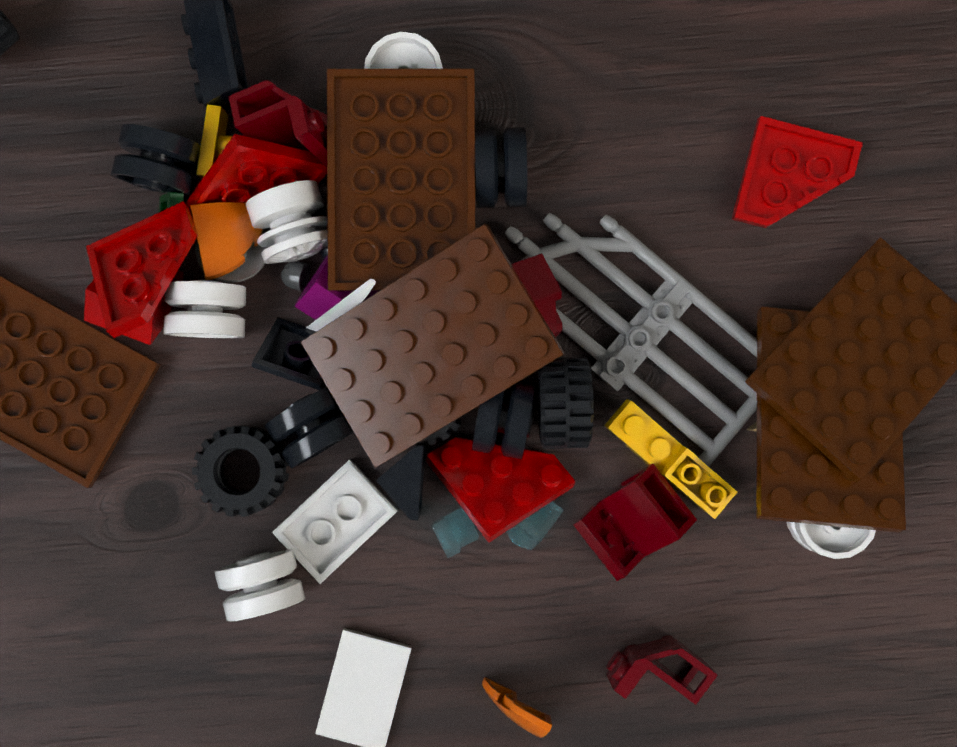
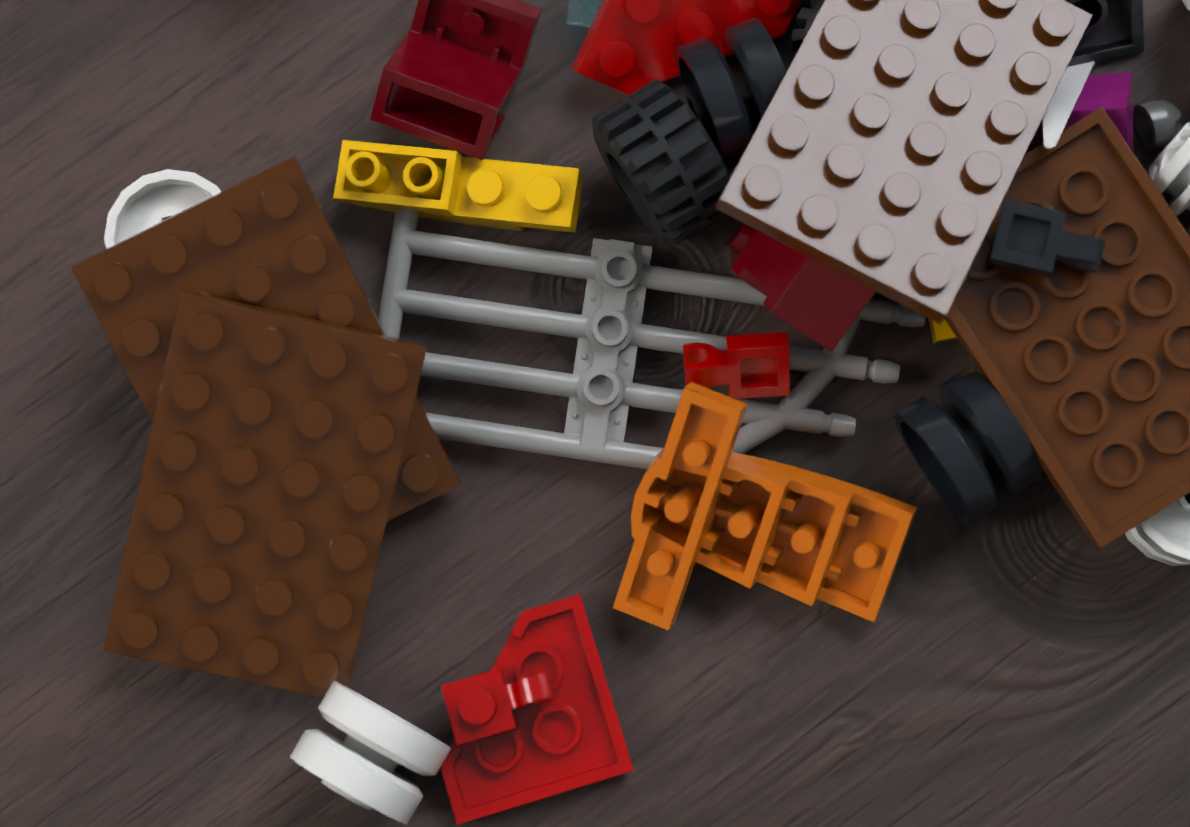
camera: 150 degrees right, 5 degrees down
none -> white wheel [290,681,451,825]
none -> red plate [441,668,555,746]
none -> orange slope [613,382,918,631]
none -> red plate [683,332,790,399]
none -> black plate [989,199,1106,278]

